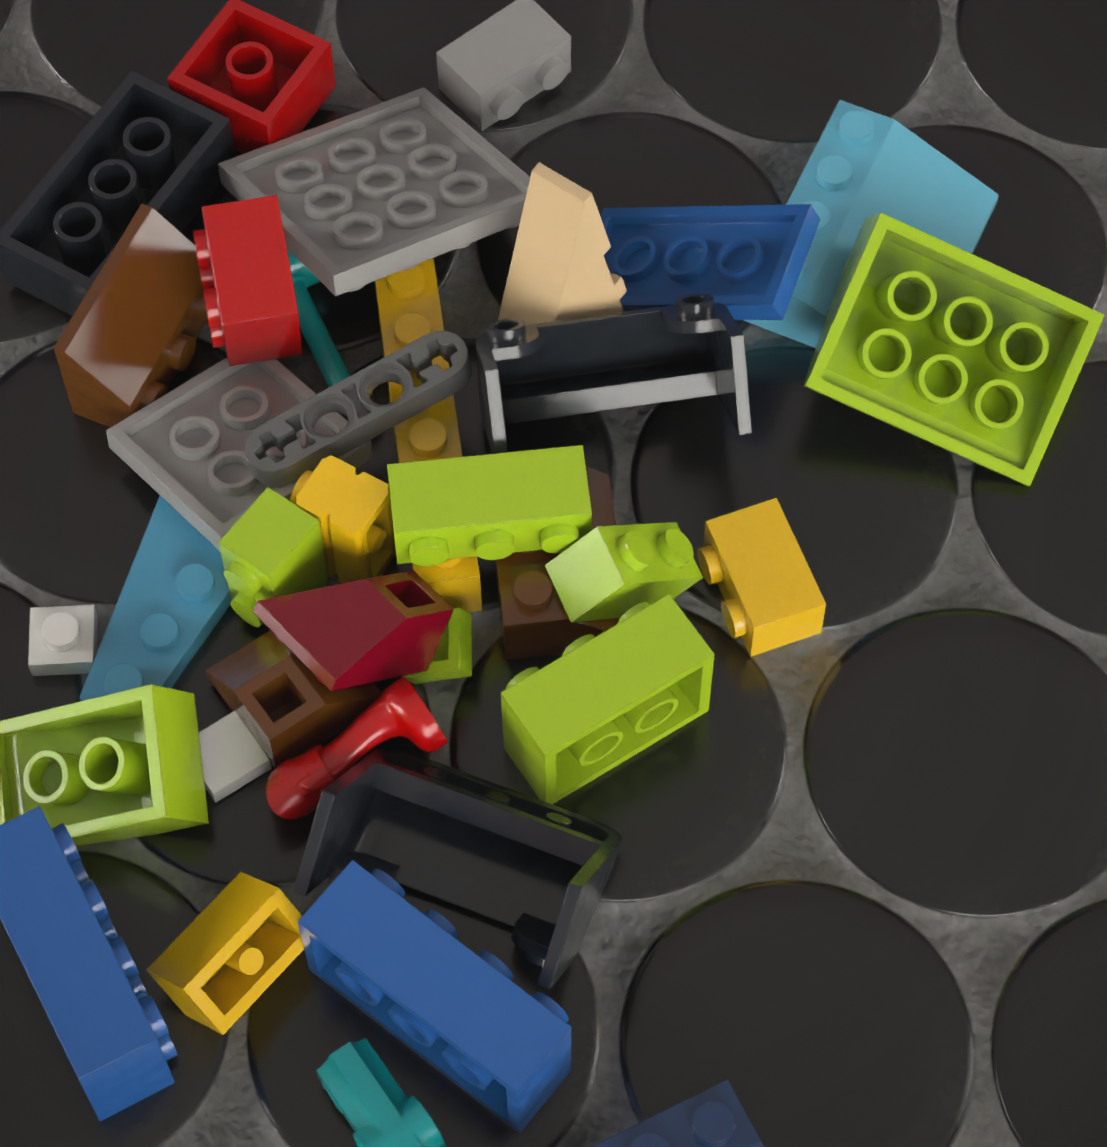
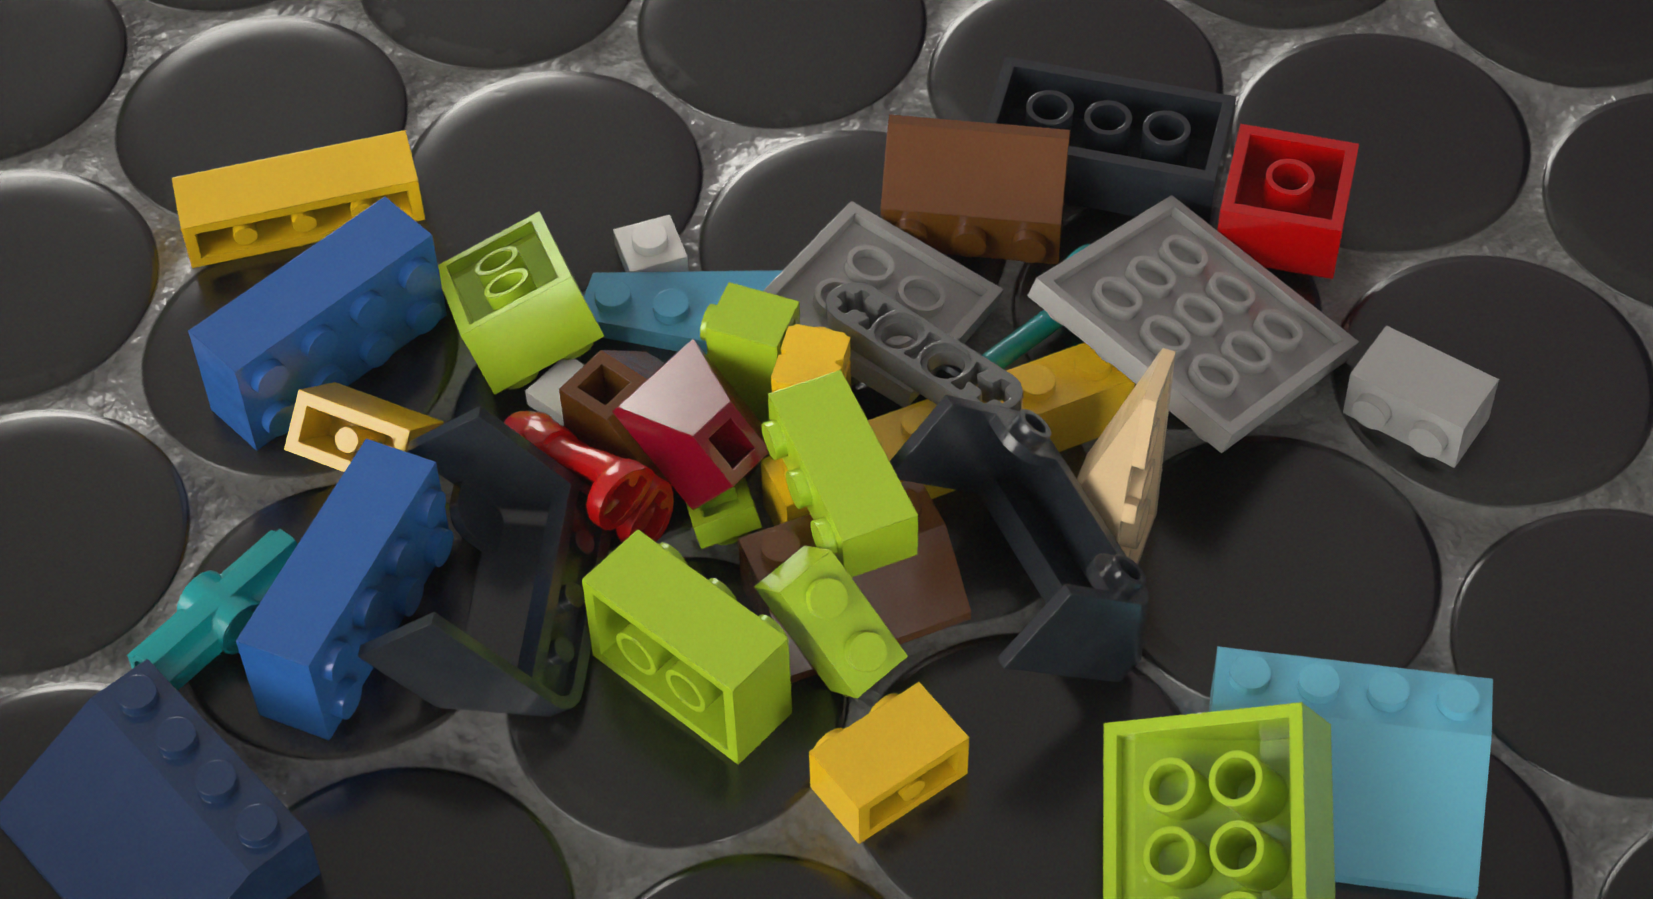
camera: 75 degrees right, 10 degrees down
red brick [193,195,302,366] -> none
blue plate [600,204,821,320] -> none

